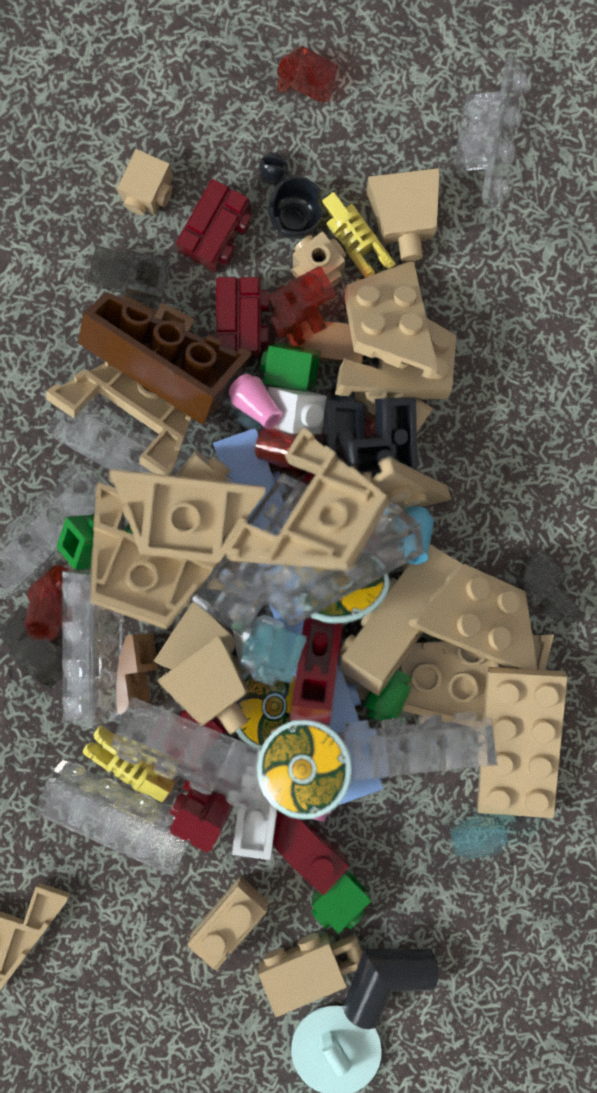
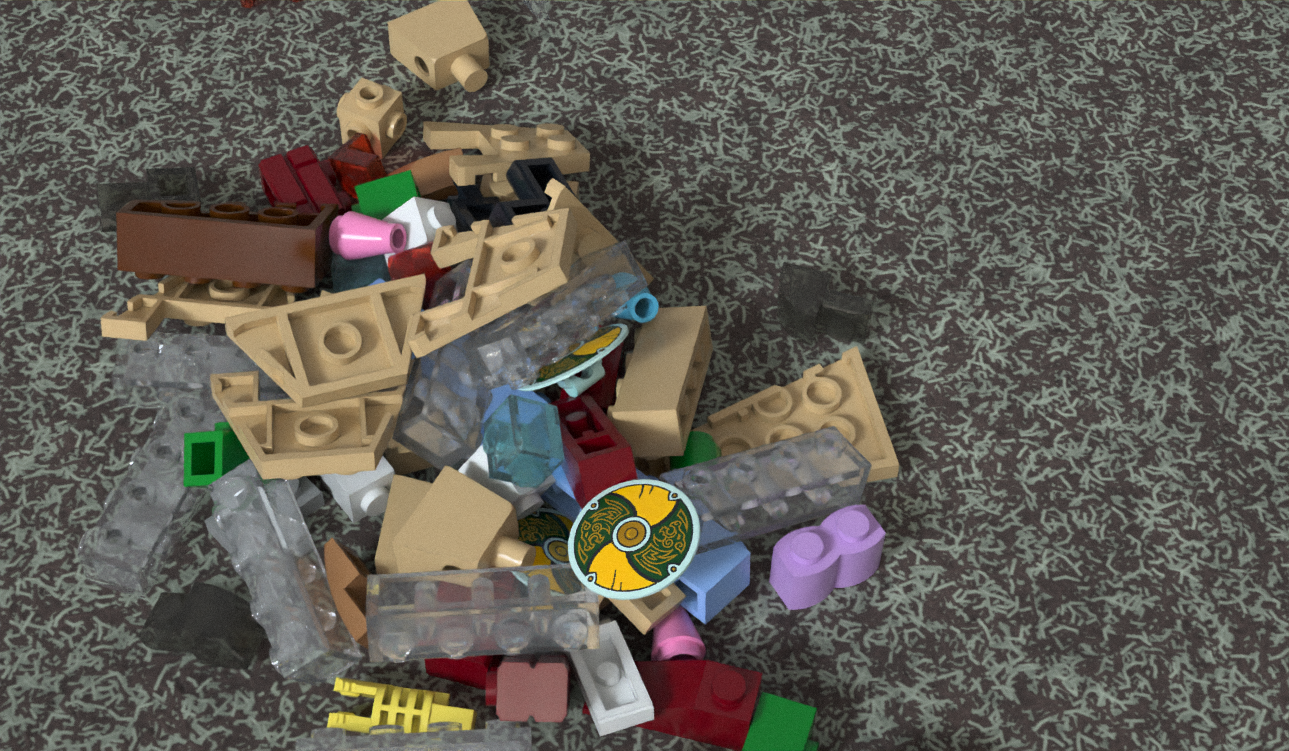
camera: 30 degrees left, 35 degrees down
clear red piece [23,565,77,641] -> none
tan brick [117,149,173,216] -> none
dark red brick [175,179,254,273] -> none
black hinge [259,152,288,185] -> none
black hair [268,176,324,239] -> none
clear red bracket [288,266,336,334] -> none
light yellow hinge [322,192,396,278] -> none
tan wing [344,262,438,379] -> none
tan wing [408,564,538,670] -> none
clear light blue brick [450,816,508,860] -> none
tan plate [477,667,567,818] -> none
none -> lavender brick [769,505,886,610]

